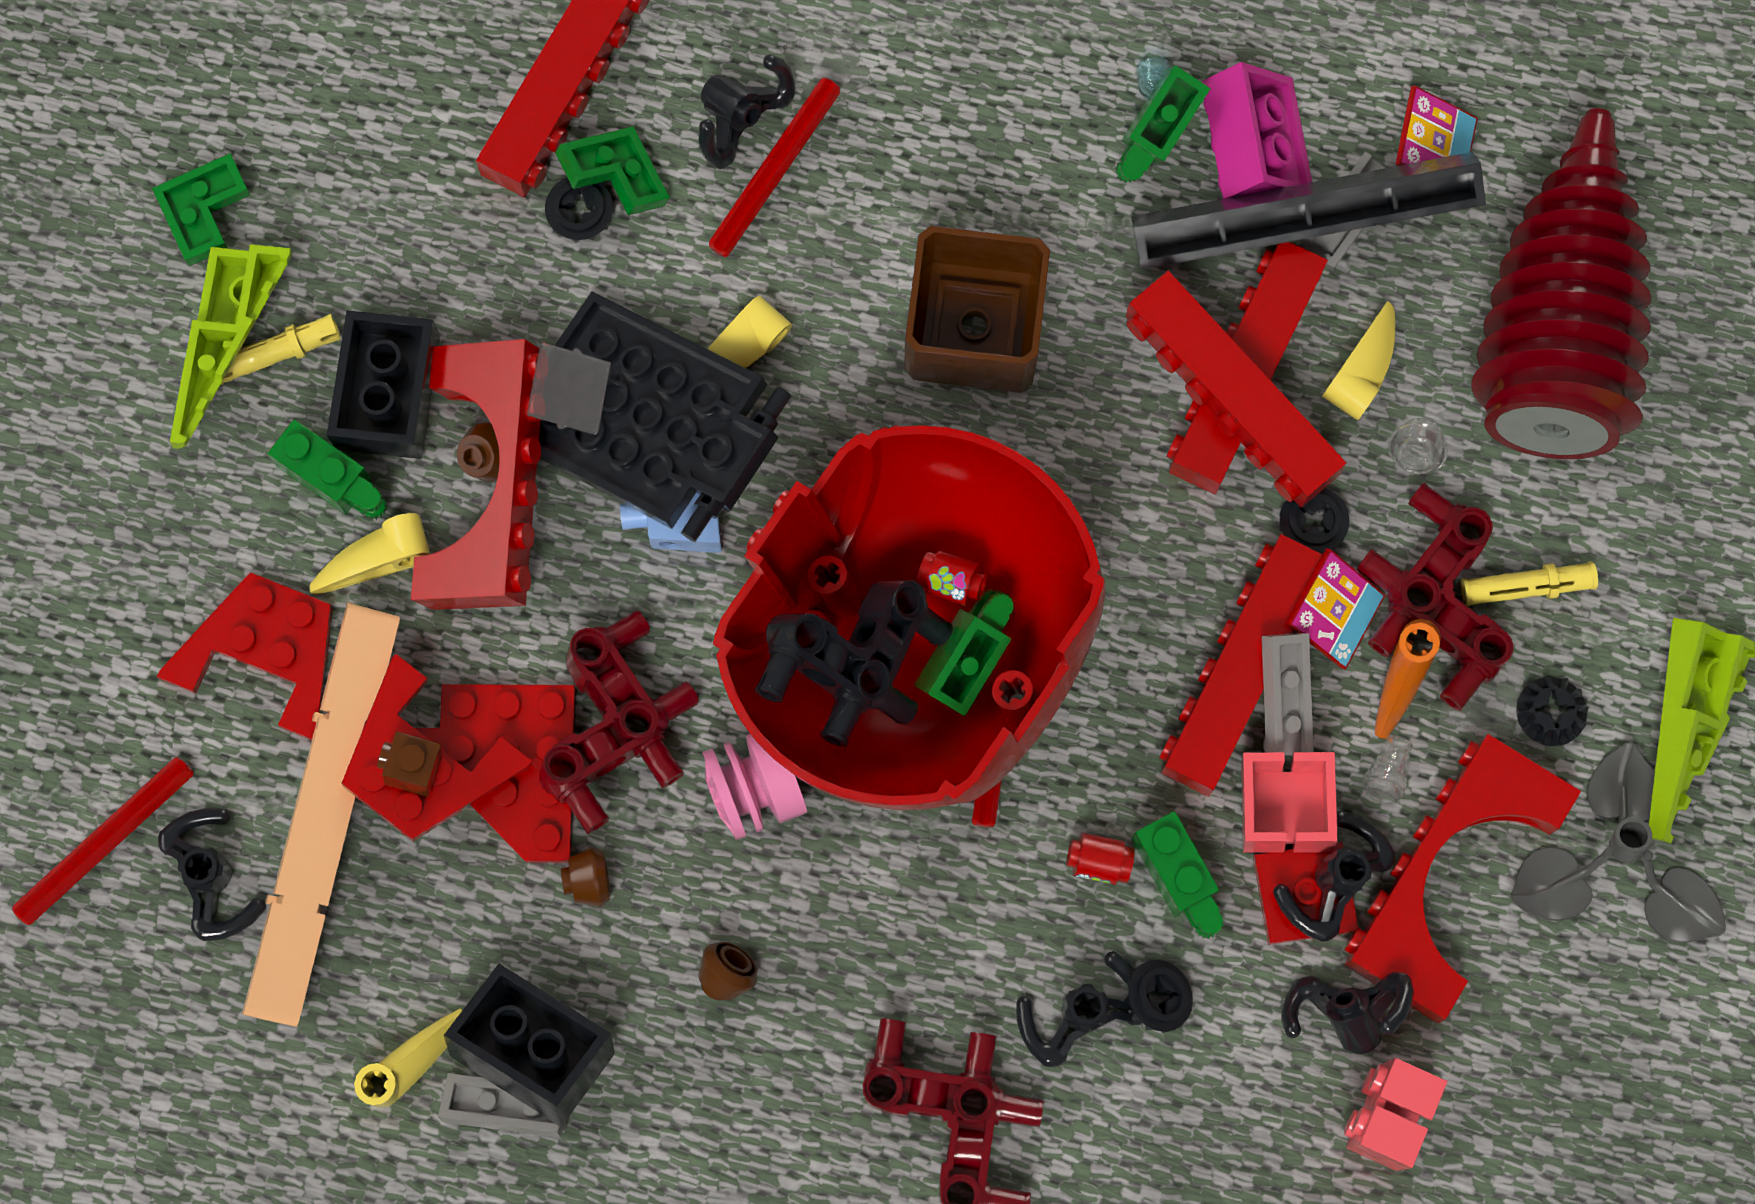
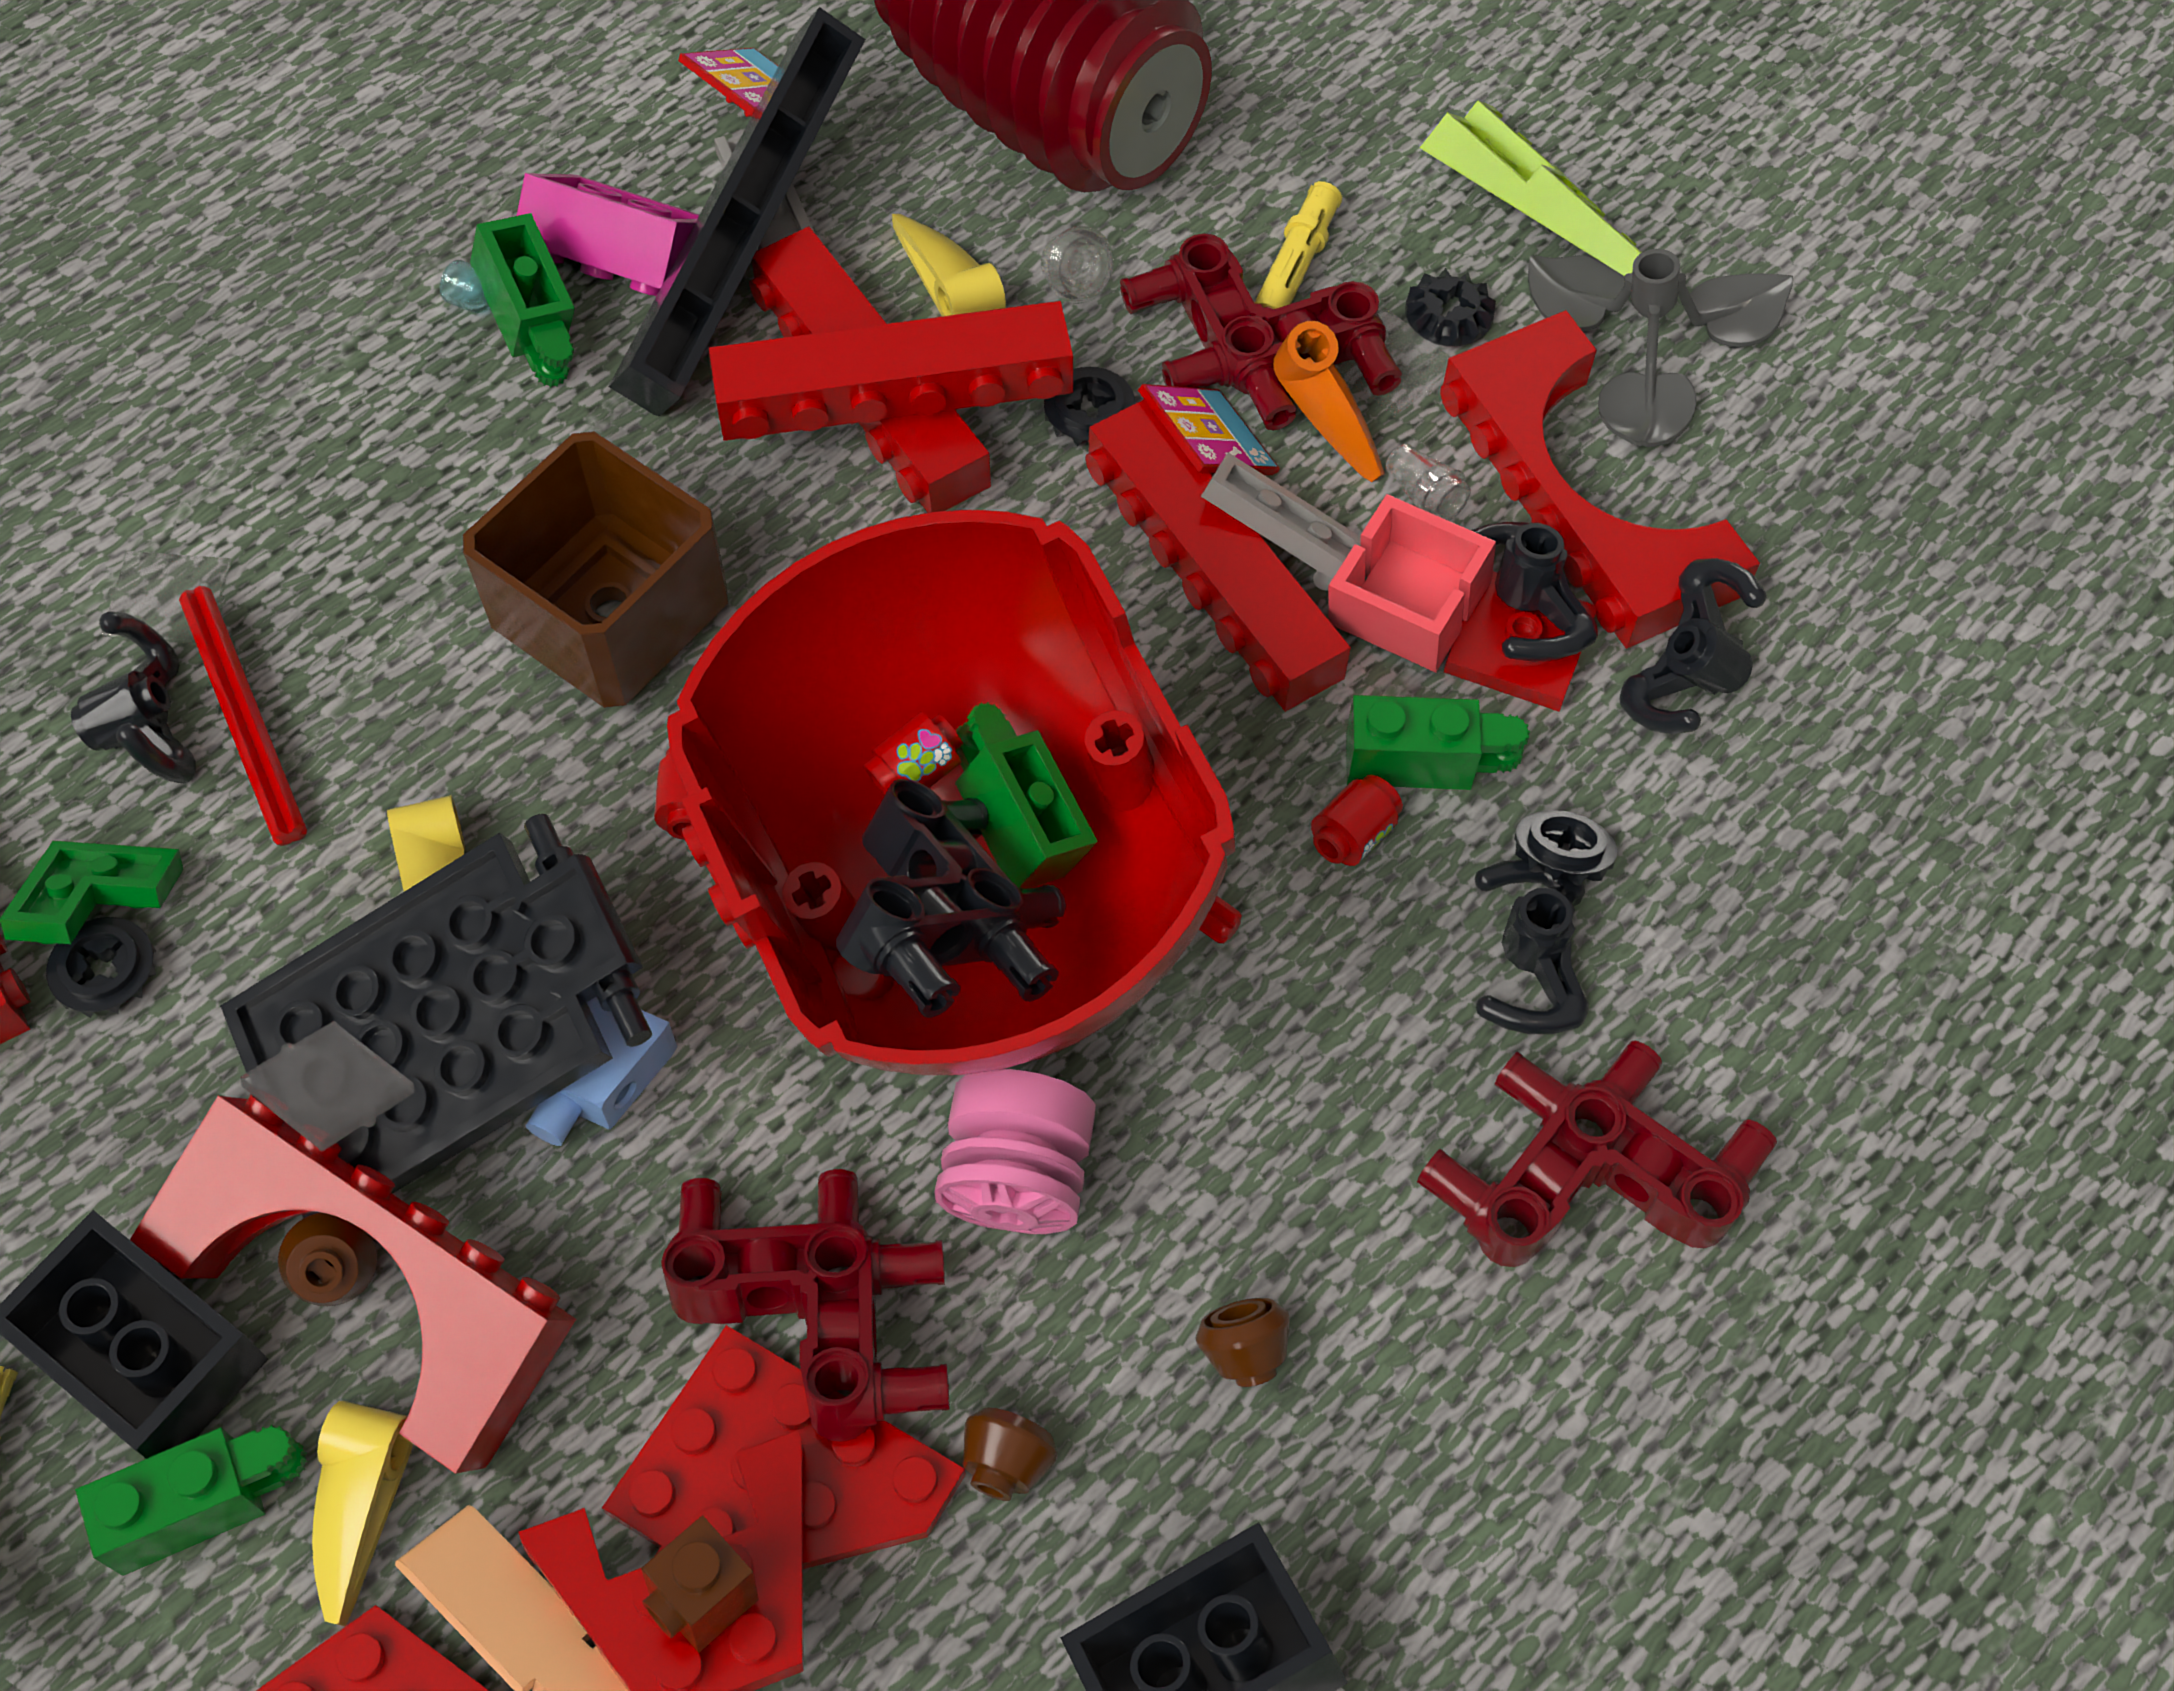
camera: 60 degrees left, 15 degrees down
coral piece [1344,1058,1448,1171] -> none

